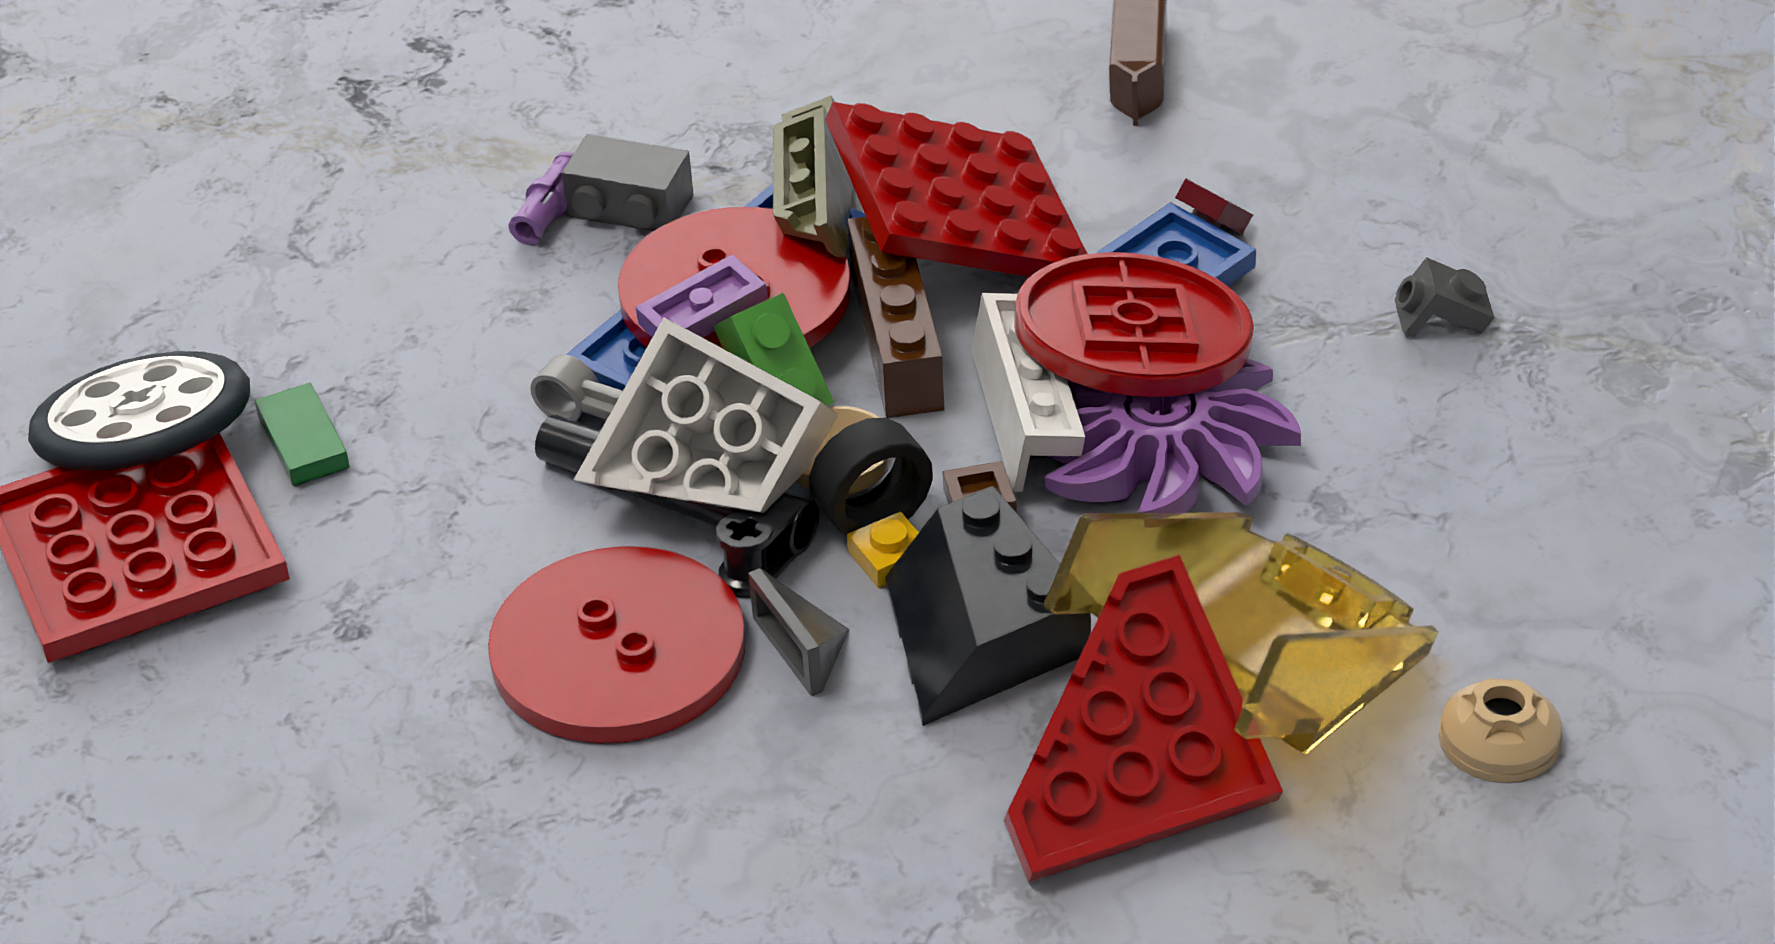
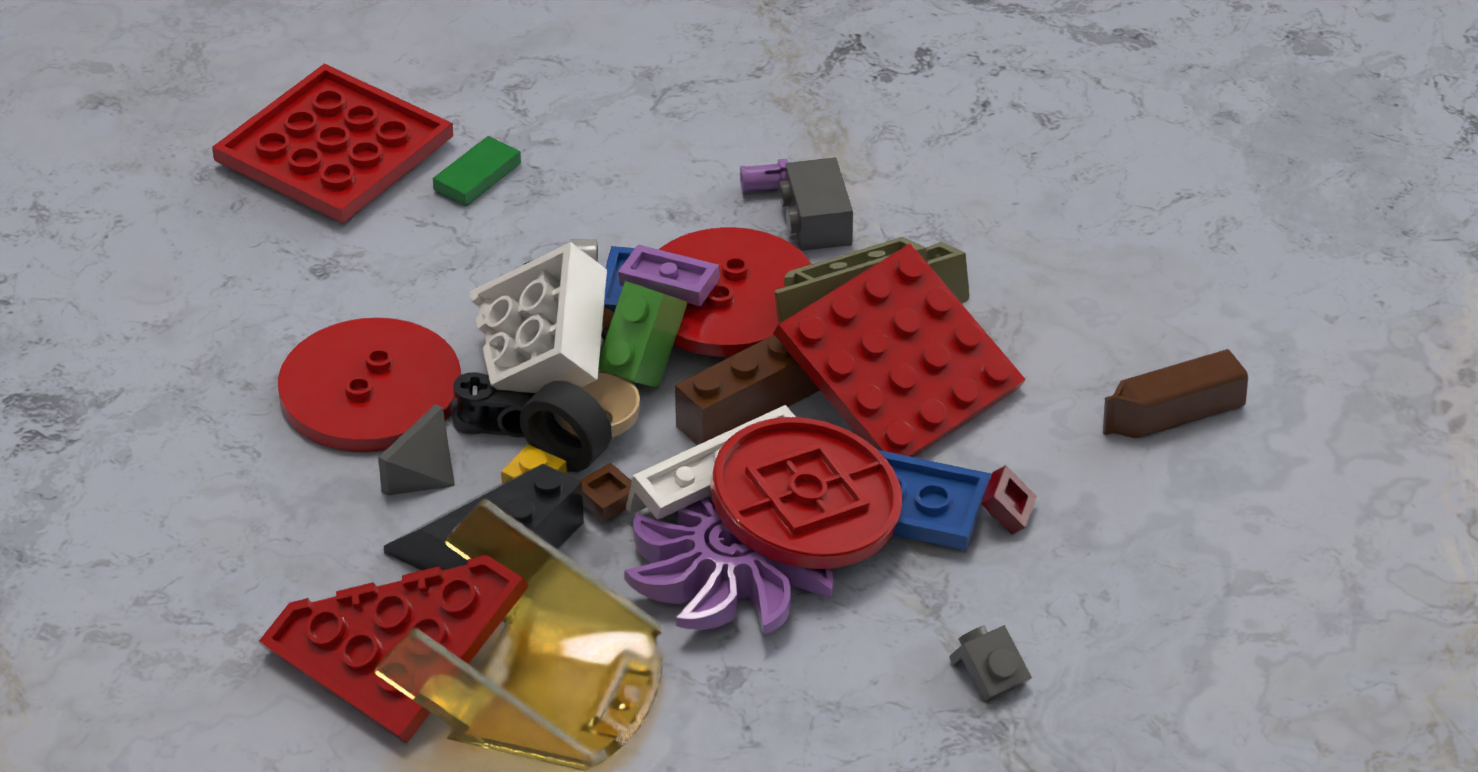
camera: 60 degrees right, 0 degrees up
wedge [28,351,250,471] -> none

